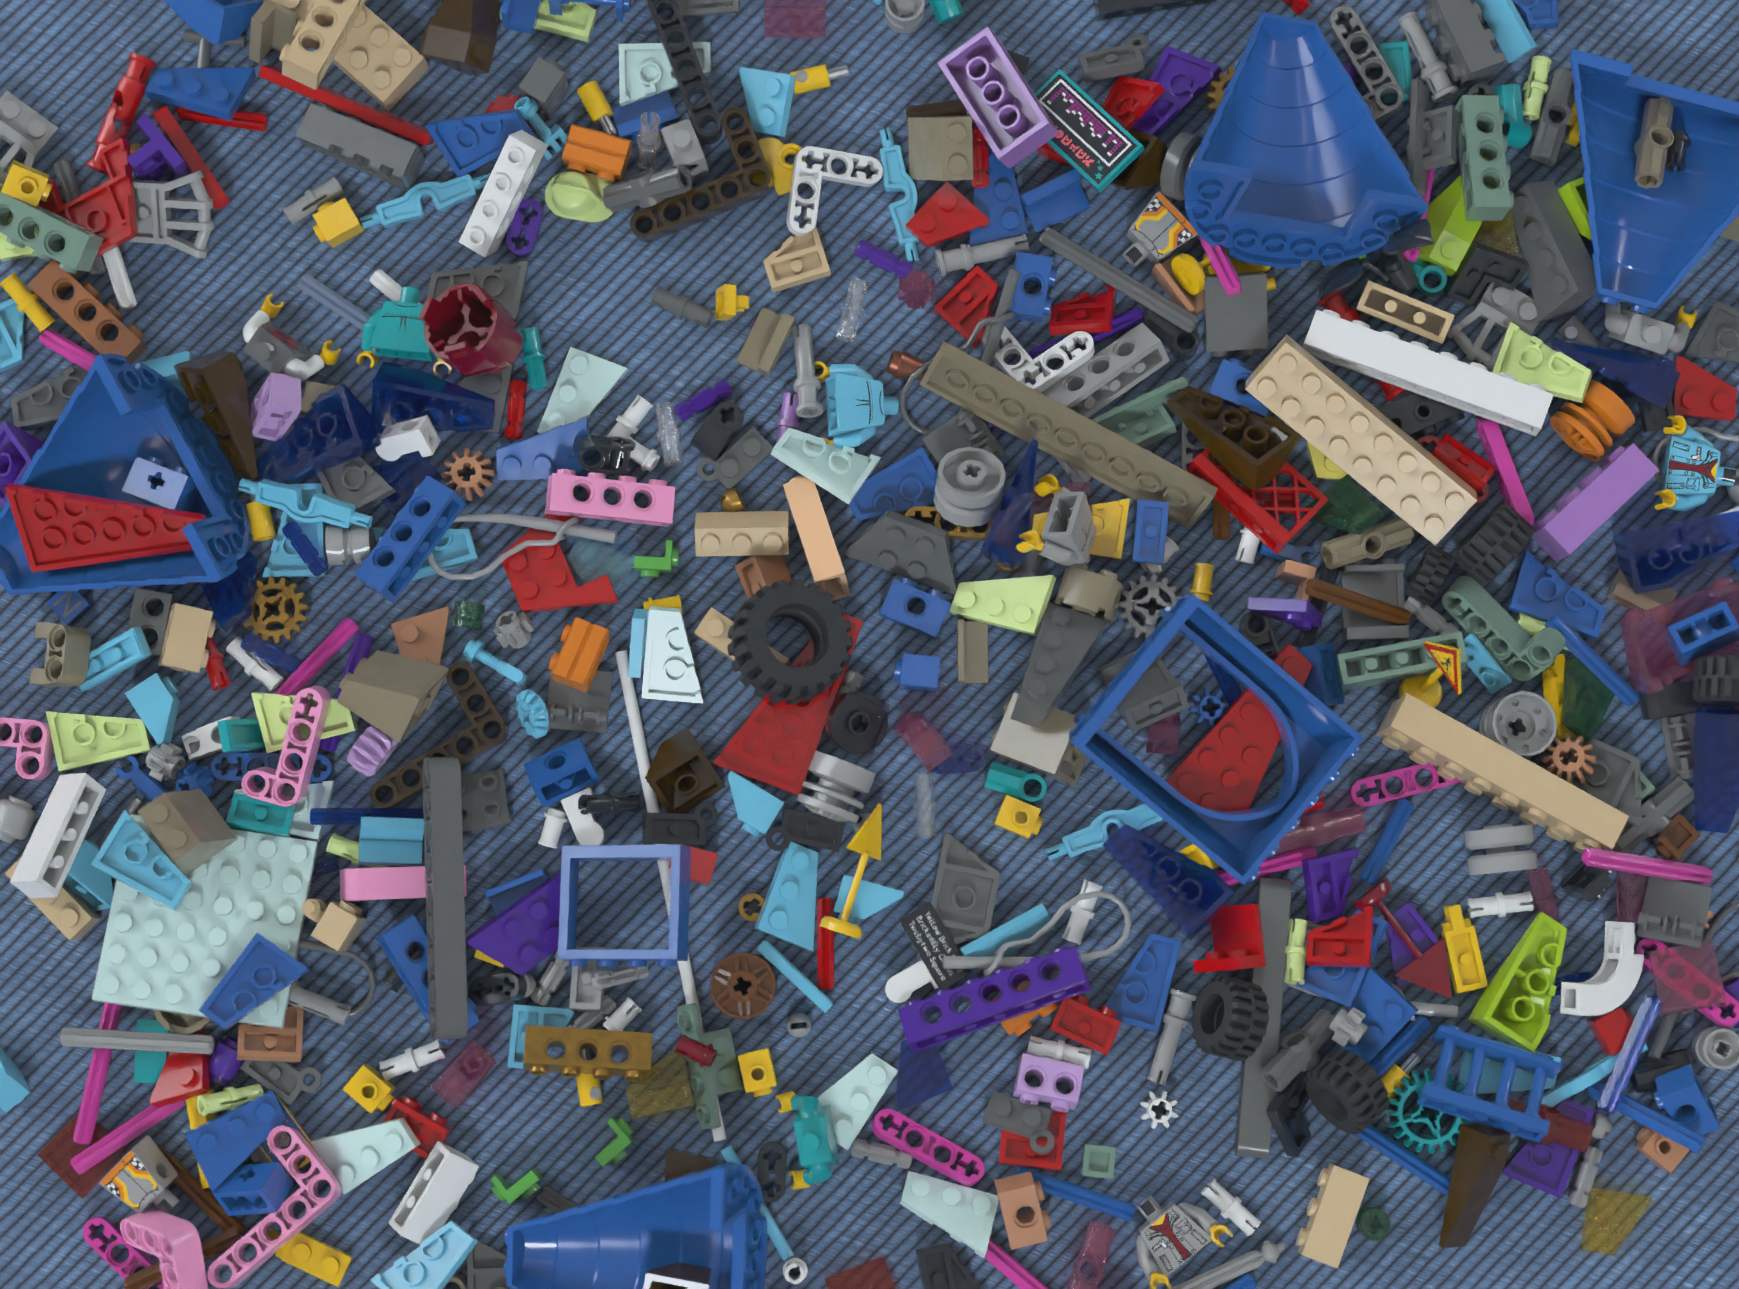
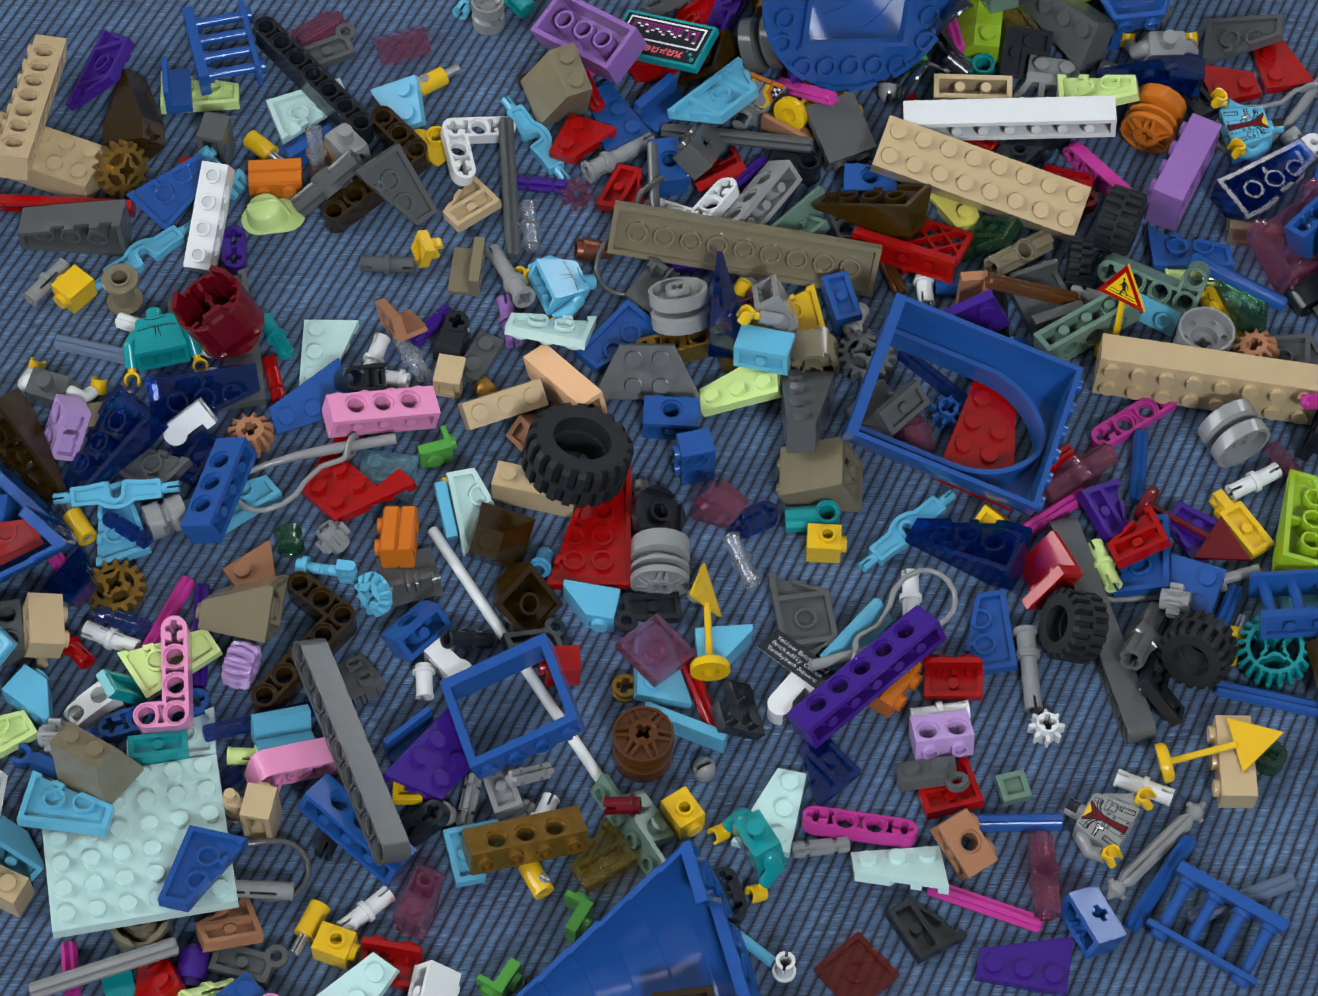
camera: 20 degrees left, 25 degrees down
dark tan panel [957,619,988,684] -> none
none -> pearl gold gear [92,139,150,198]
none -> dark tan hose [101,263,144,316]
none -> yellow piece [290,899,330,956]
none -> dark grey wing [353,143,439,226]
none -> nougat panel [374,298,428,343]
none -> tan panel [432,353,466,399]
none -> dark brown slope [465,502,536,569]
none -> dark grey axle [498,117,521,259]
none -> dark azure pin [530,547,554,578]
none -> clear pink tile [615,613,697,688]
none -> medium azure wing [667,57,759,124]
none -> dark grey brick [673,122,727,181]
none -> black plate [710,680,765,740]
none -> medium azure panel [733,325,795,376]
none -> light grey hinge [877,83,899,102]
none -> yellow piece [1154,717,1284,784]

